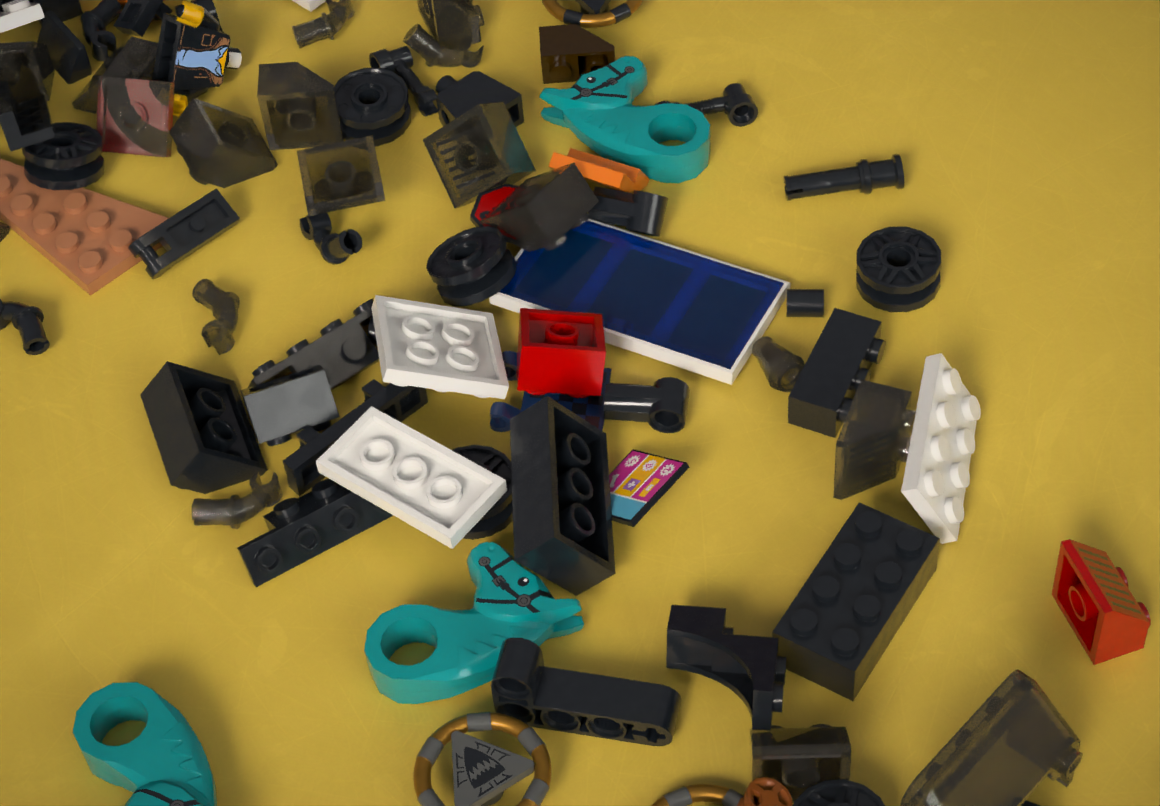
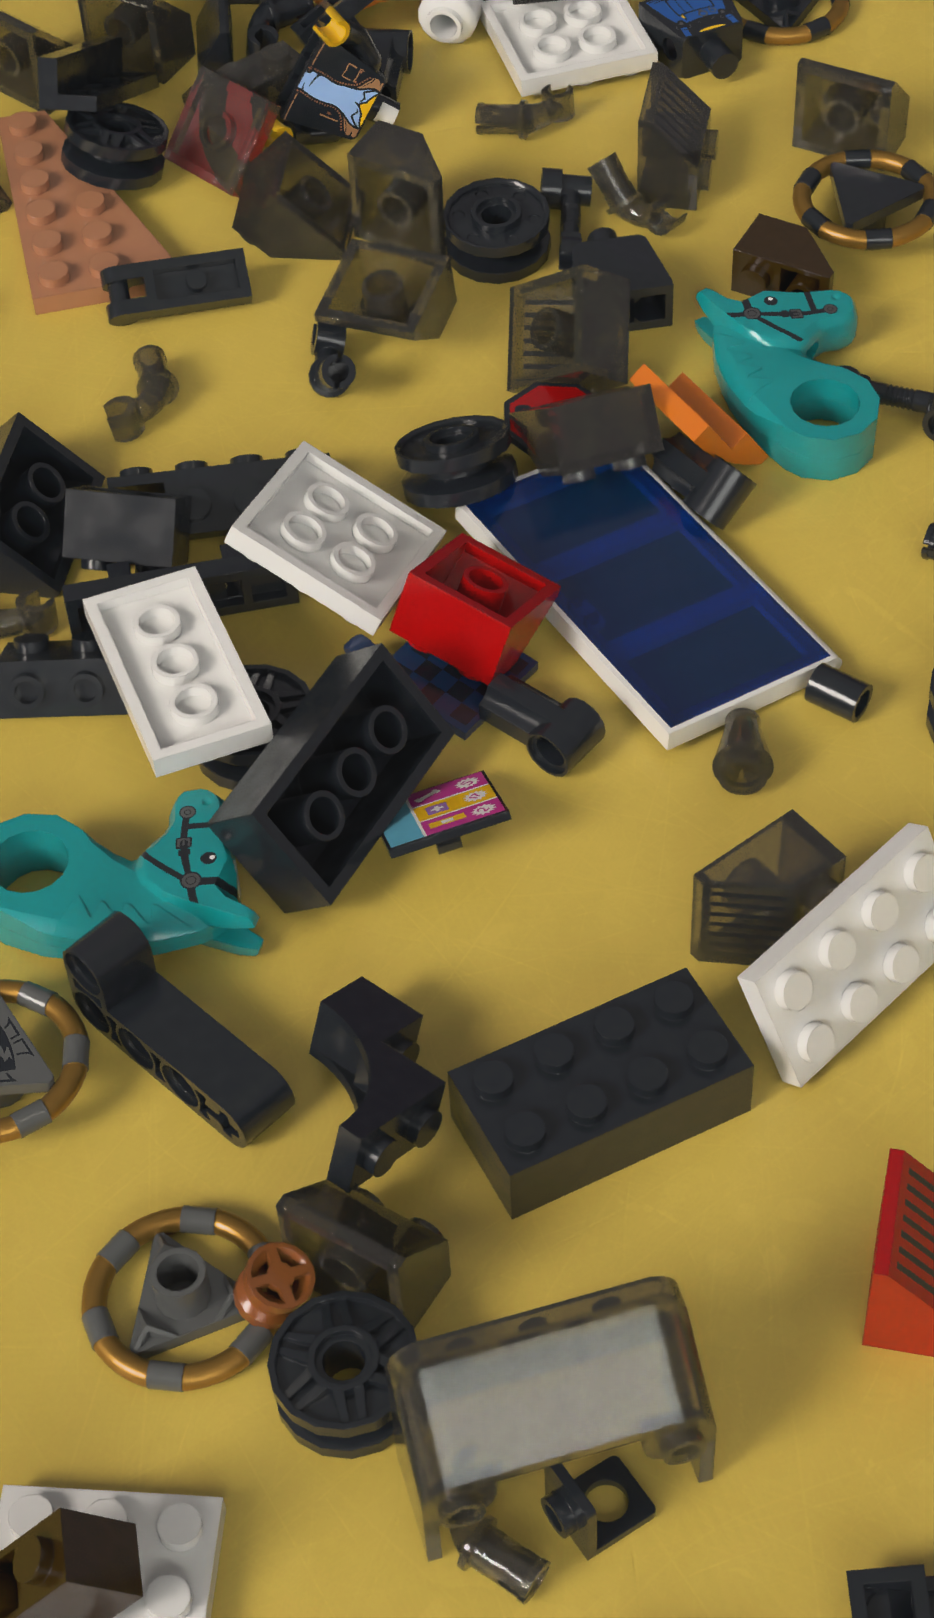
camera: 30 degrees right, 0 degrees up
black brick [788,308,886,438] -> none

